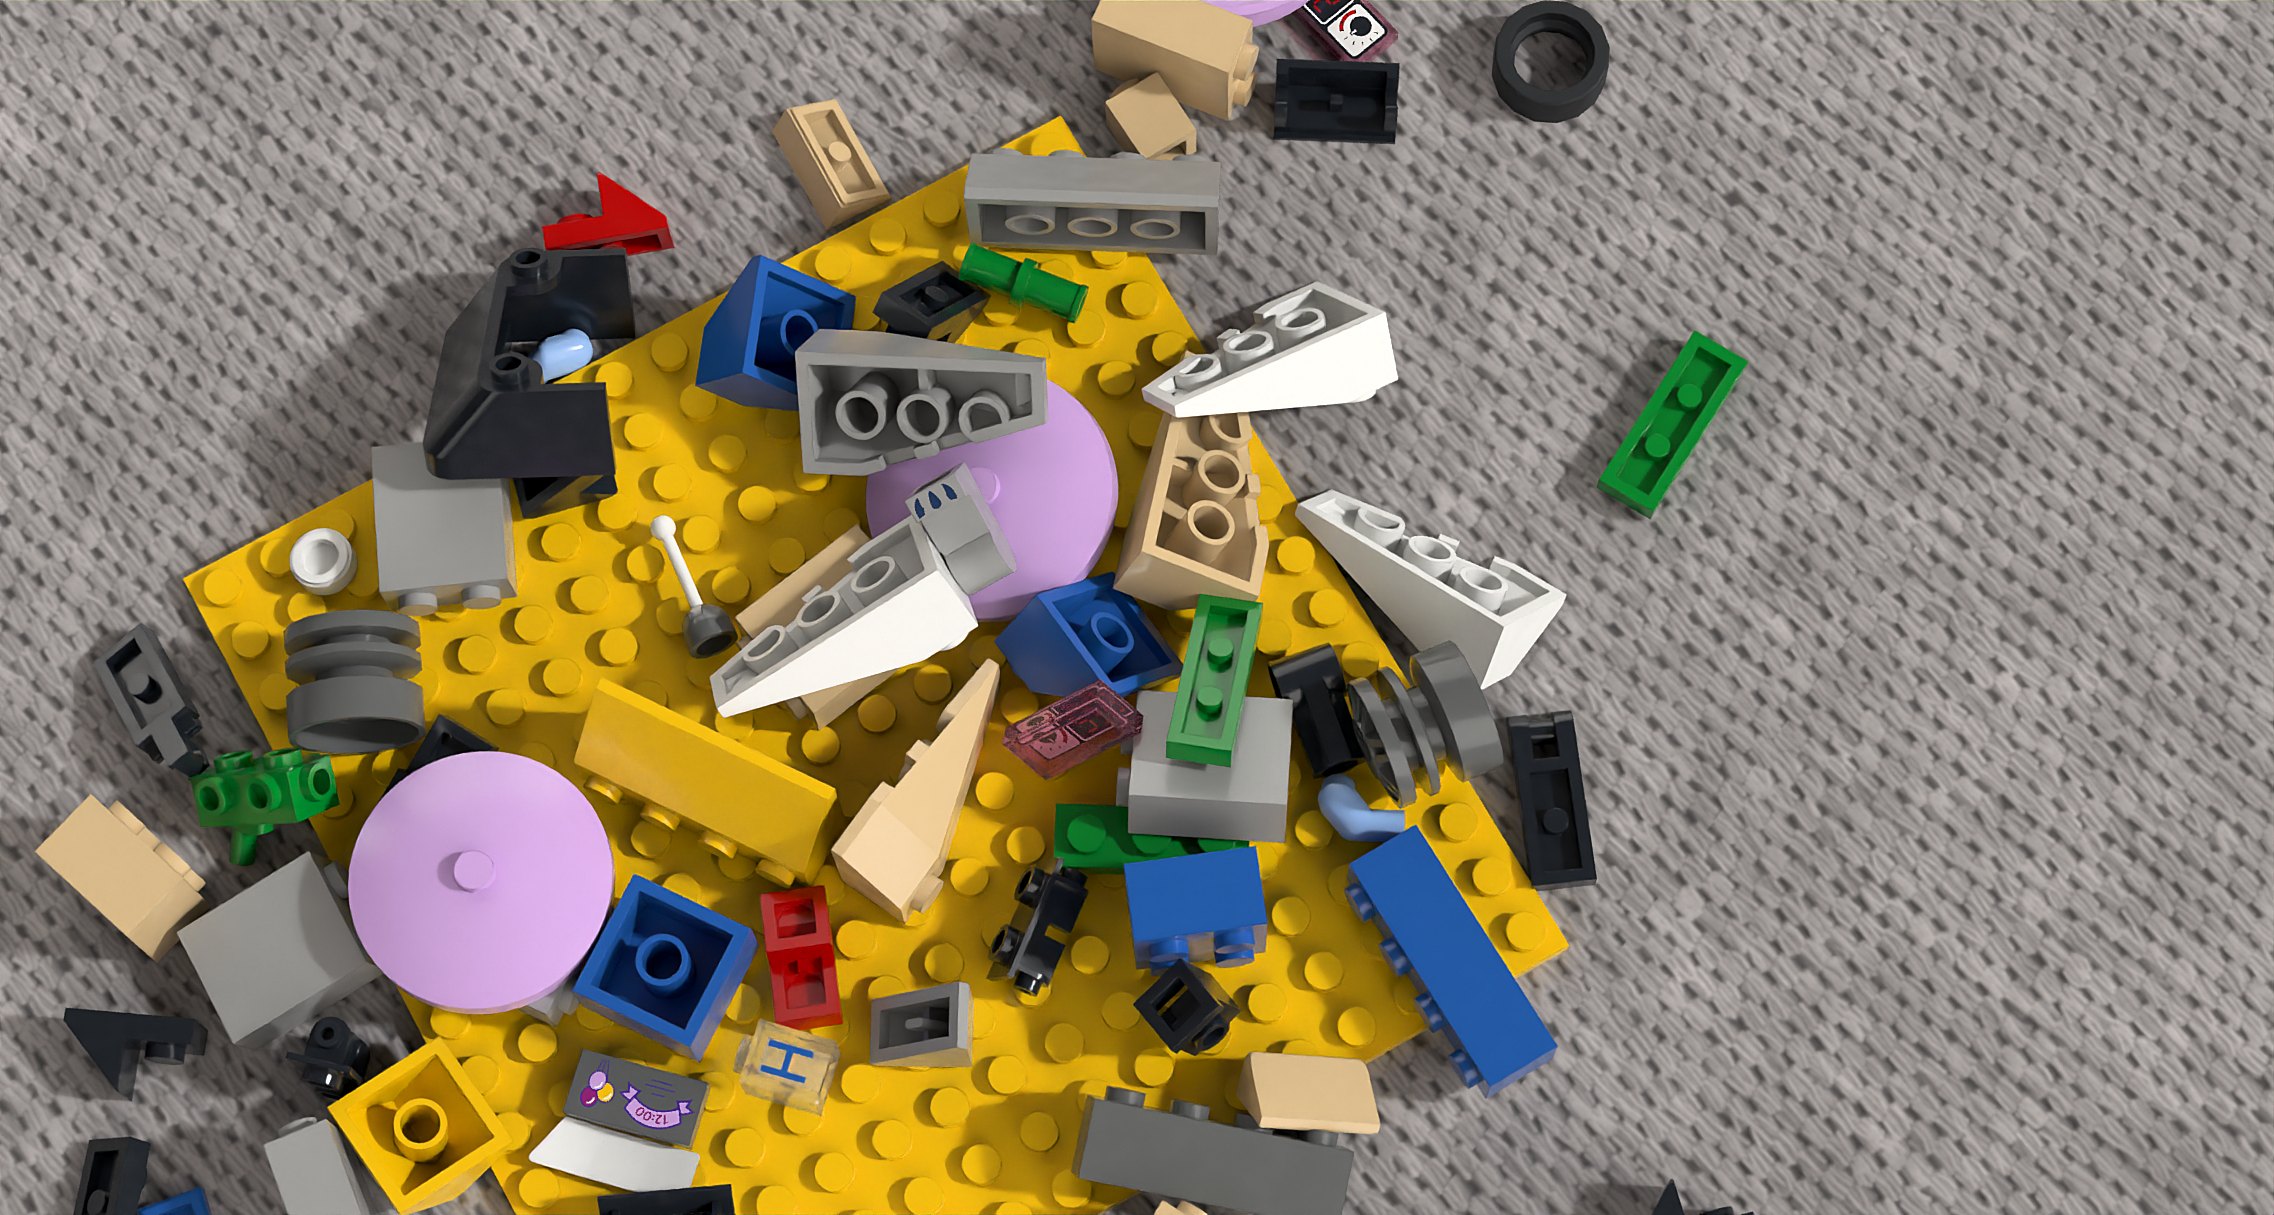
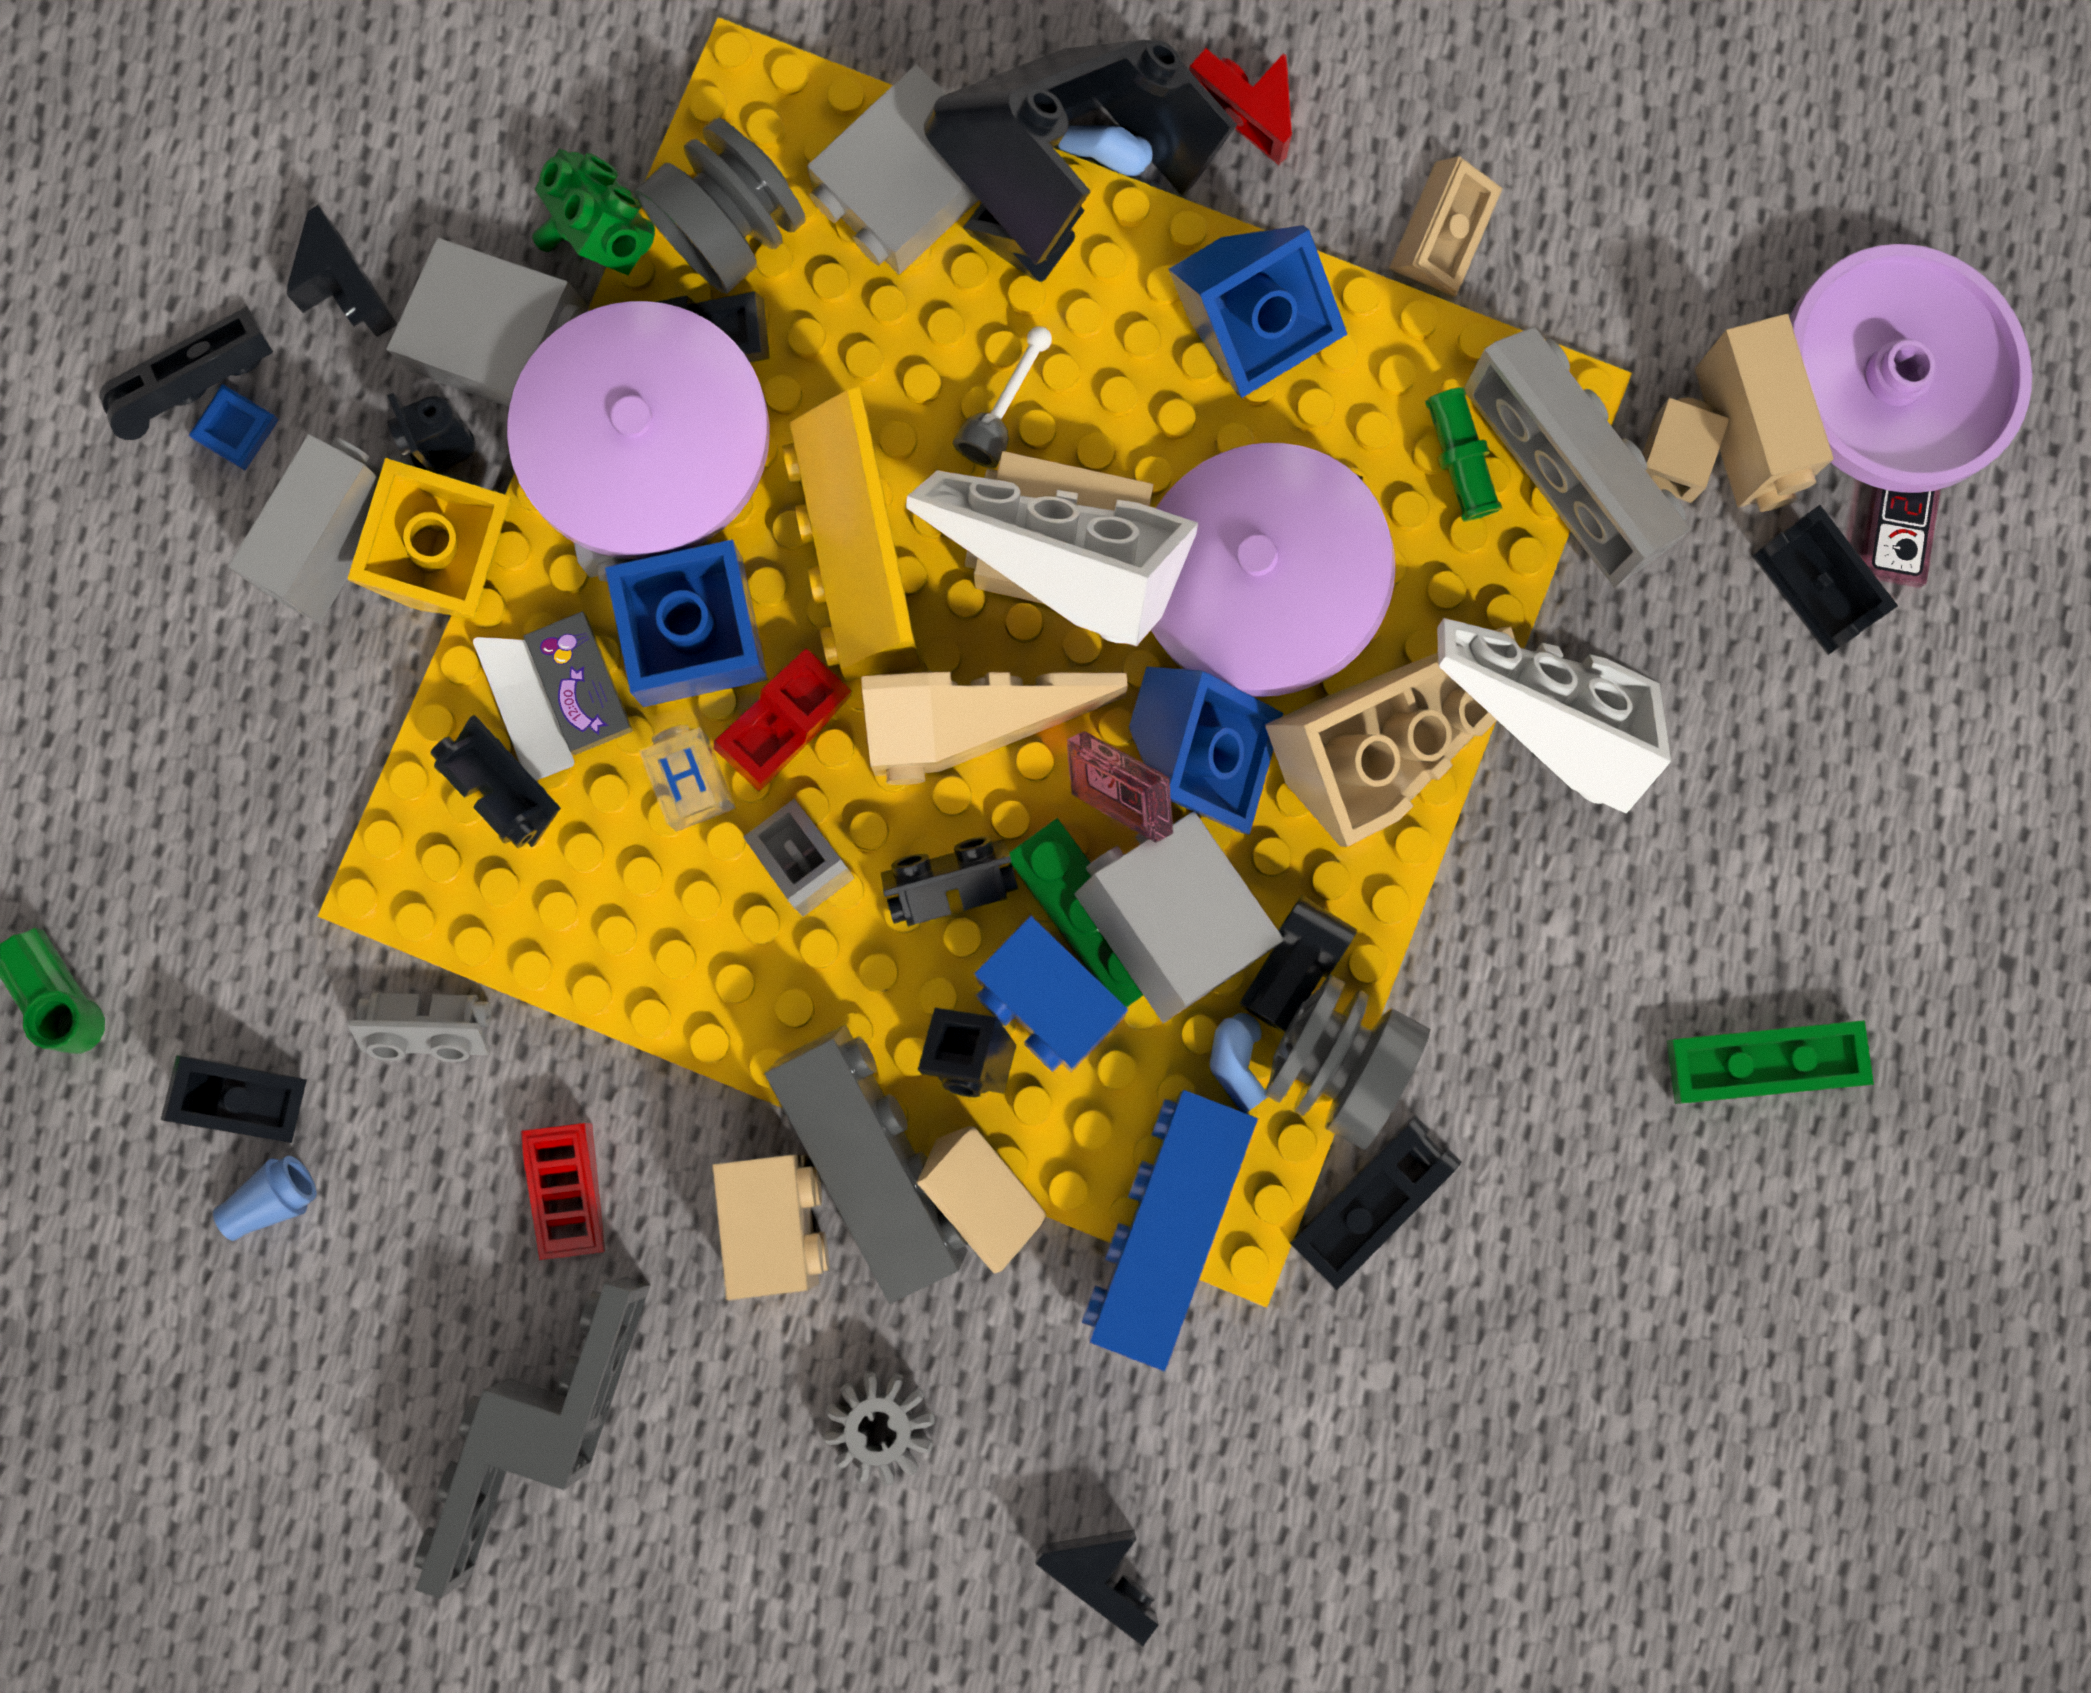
camera: 50 degrees right, 10 degrees up
tan brick [34,794,211,963] -> none
black hinge [92,623,210,781] -> none
white tile [289,528,357,595] -> none
light grey wedge [795,329,1049,476] -> none
black slope [872,260,991,343] -> none
light grey leg [904,461,1017,596] -> none
green plate [1166,594,1263,768] -> none
white wedge [1295,489,1567,690] -> none
black tyre [1492,0,1610,123] -> none

